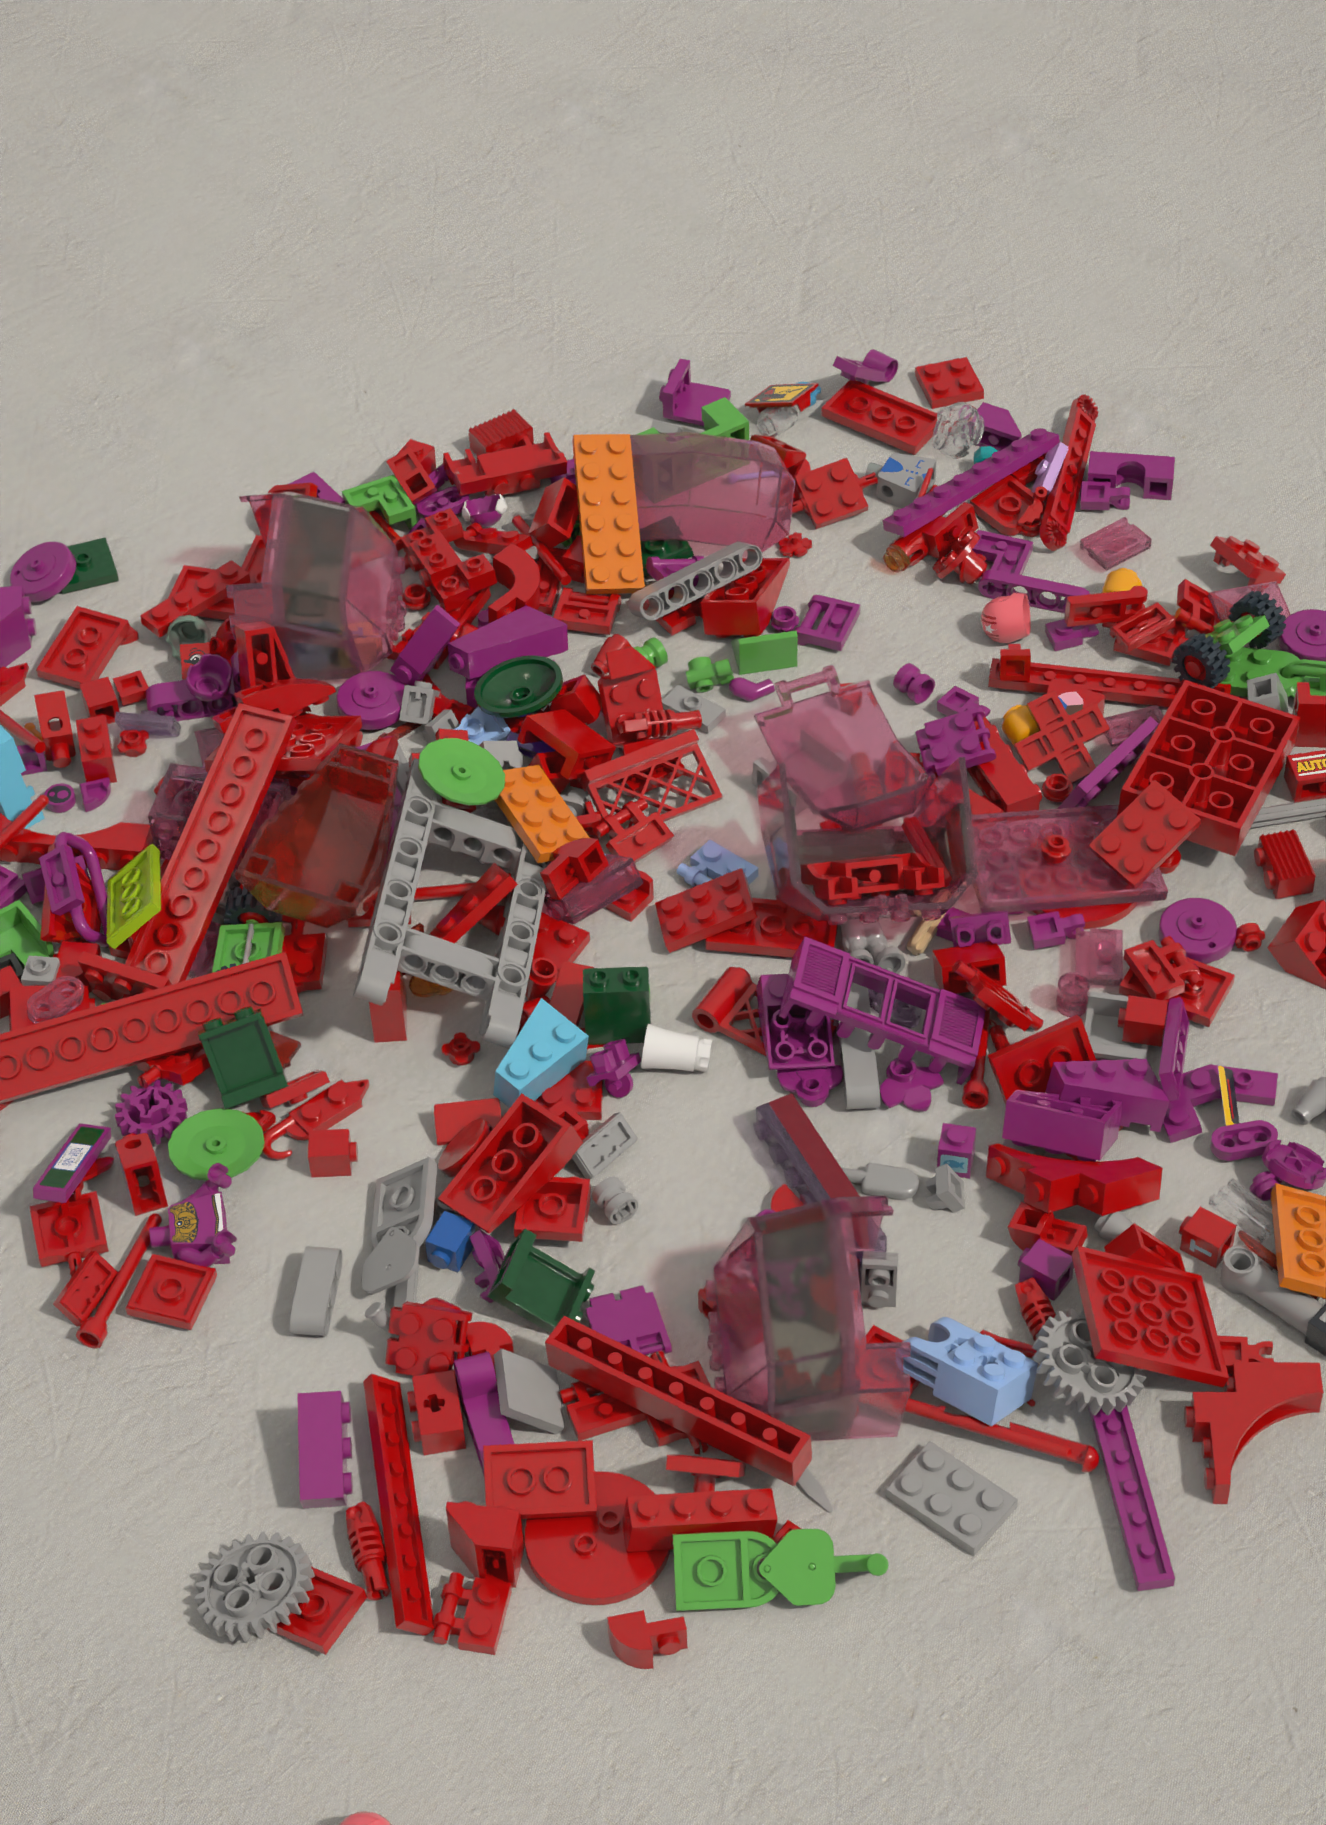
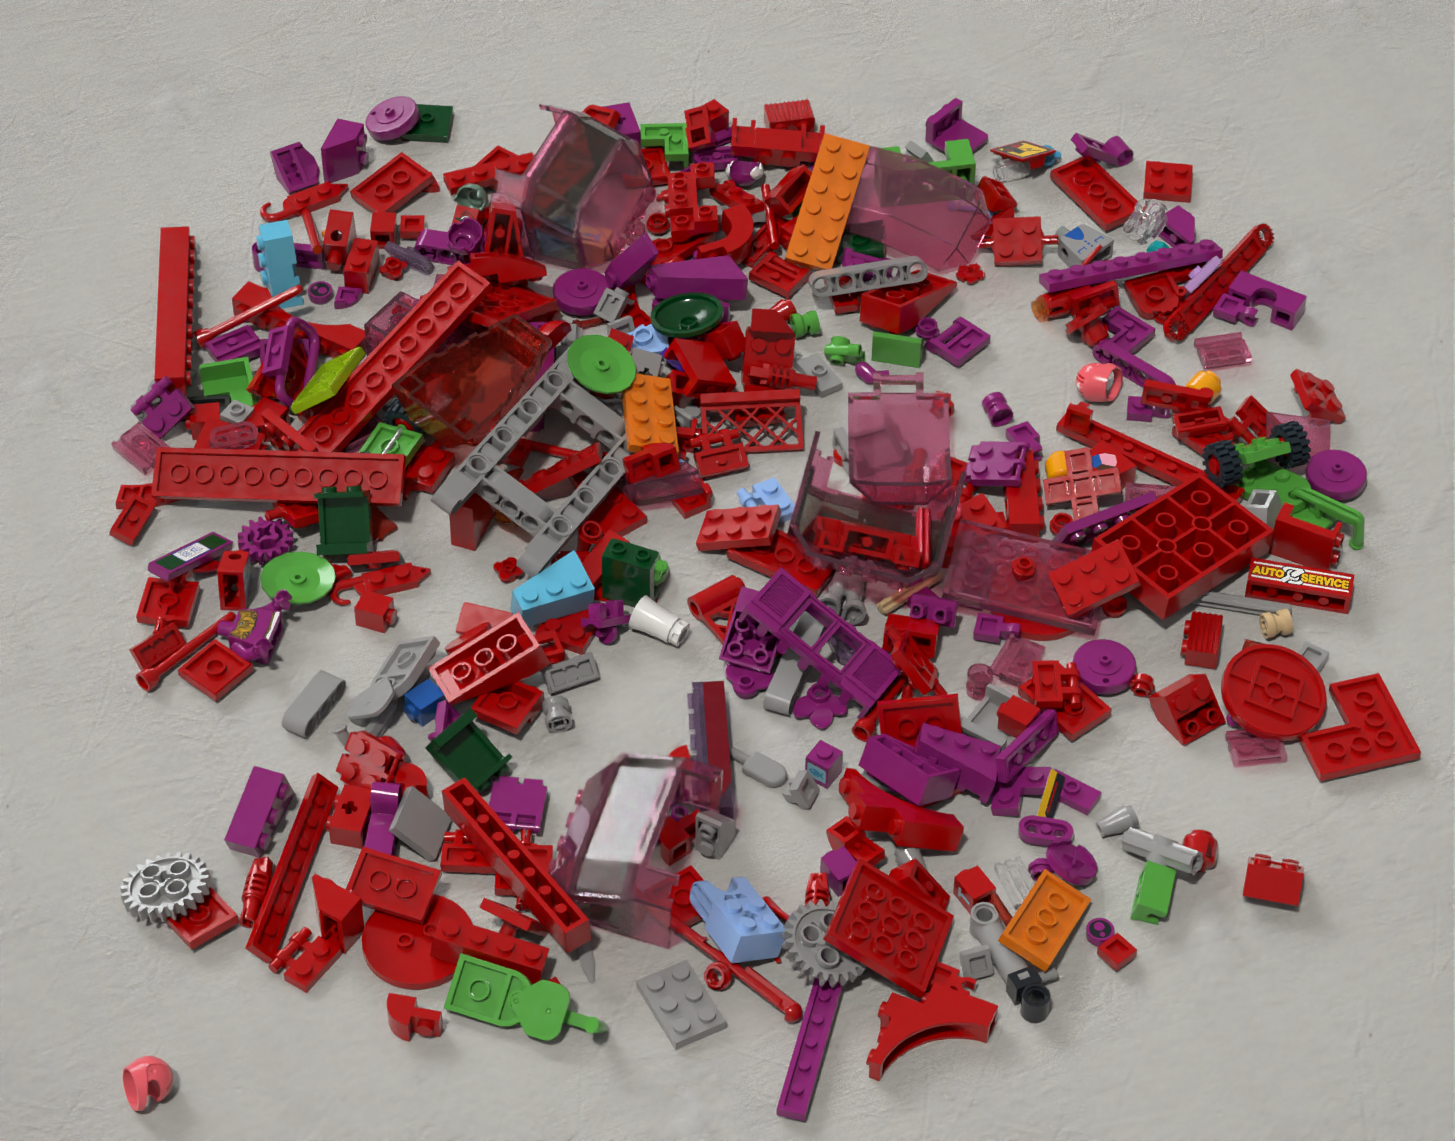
camera: 20 degrees right, 0 degrees up
none -> red plate [704,961,732,990]
none -> light grey tile [959,945,994,979]

